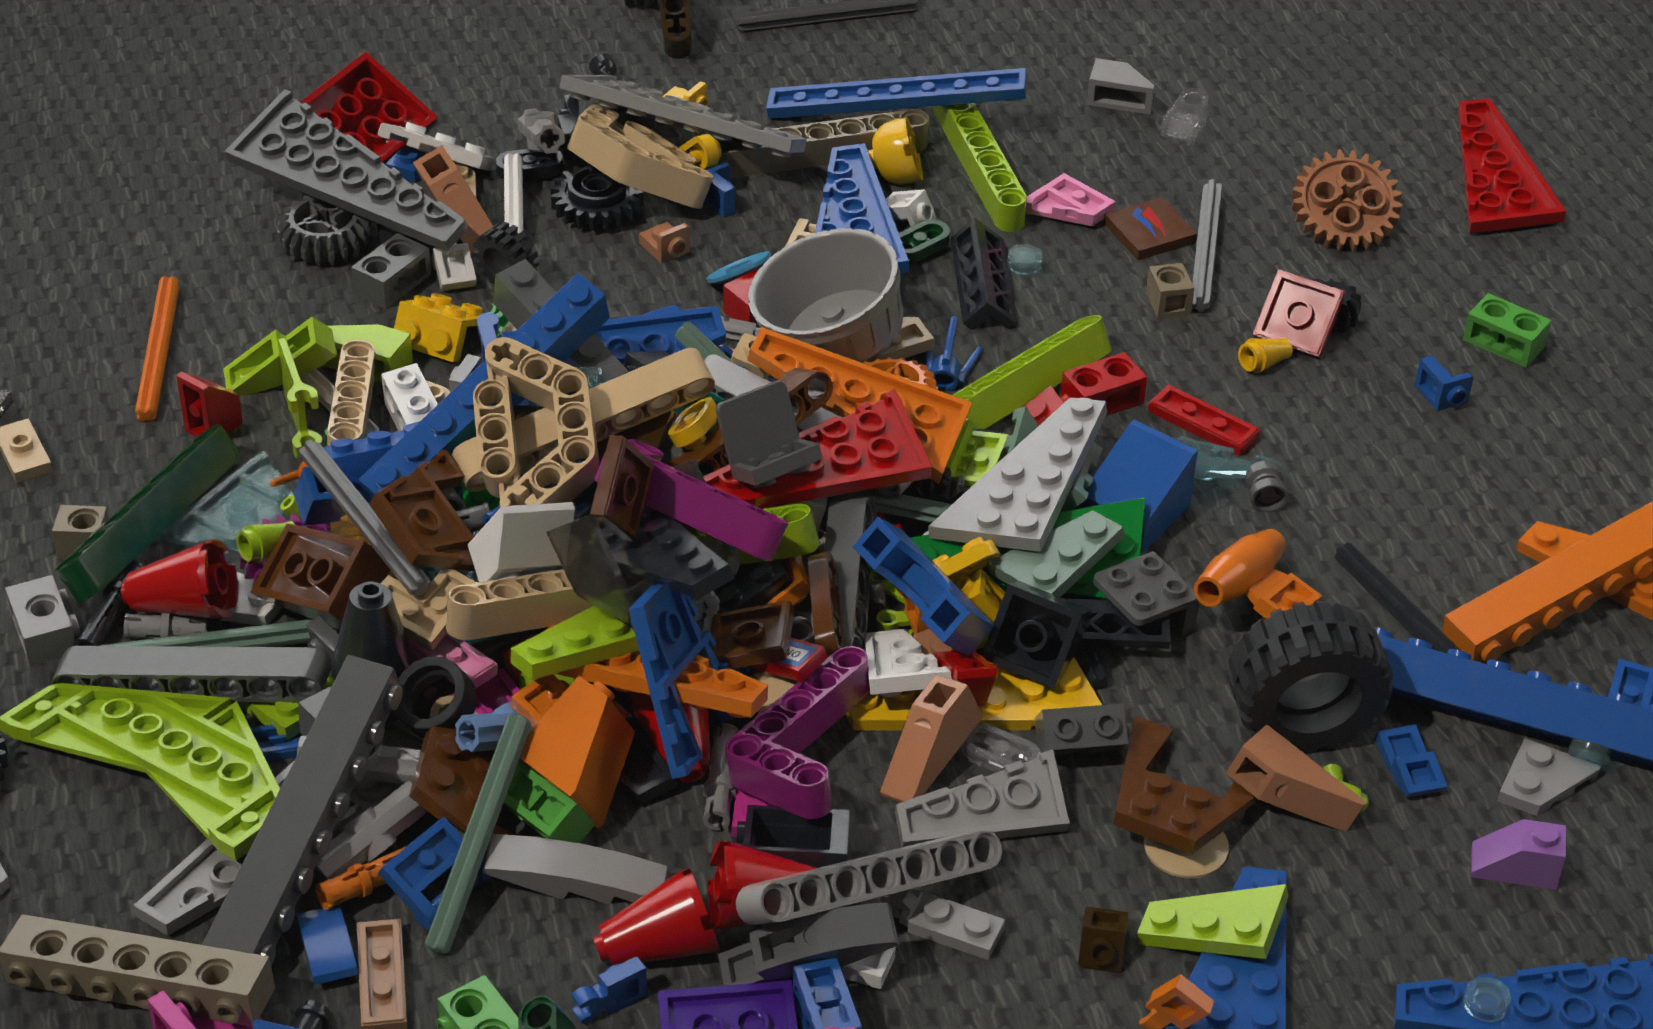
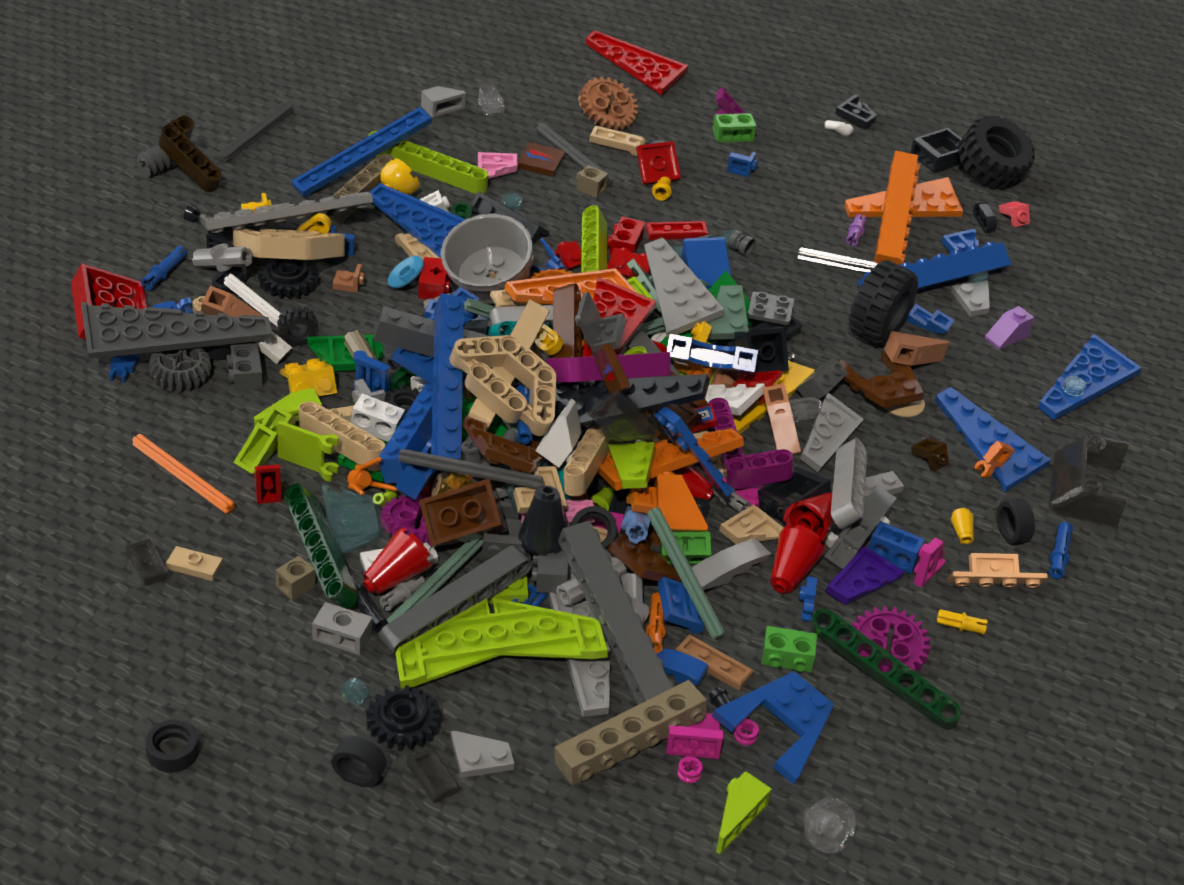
camera: 50 degrees left, 0 degrees up
lime cone [236,521,295,563] -> none
white wing [377,122,495,171] -> none
lime wing [1137,884,1289,959] -> none
orange plate [1194,529,1322,621] -> none
none -> blue plate [109,354,140,383]
none -> blue pin [141,246,187,290]
none -> red bracket [554,241,582,271]
none -> tan plate [589,126,646,156]
none -> magenta slope [716,87,745,114]
none -> tan wing [719,504,783,544]
none -> medium lavender pin [846,214,867,246]

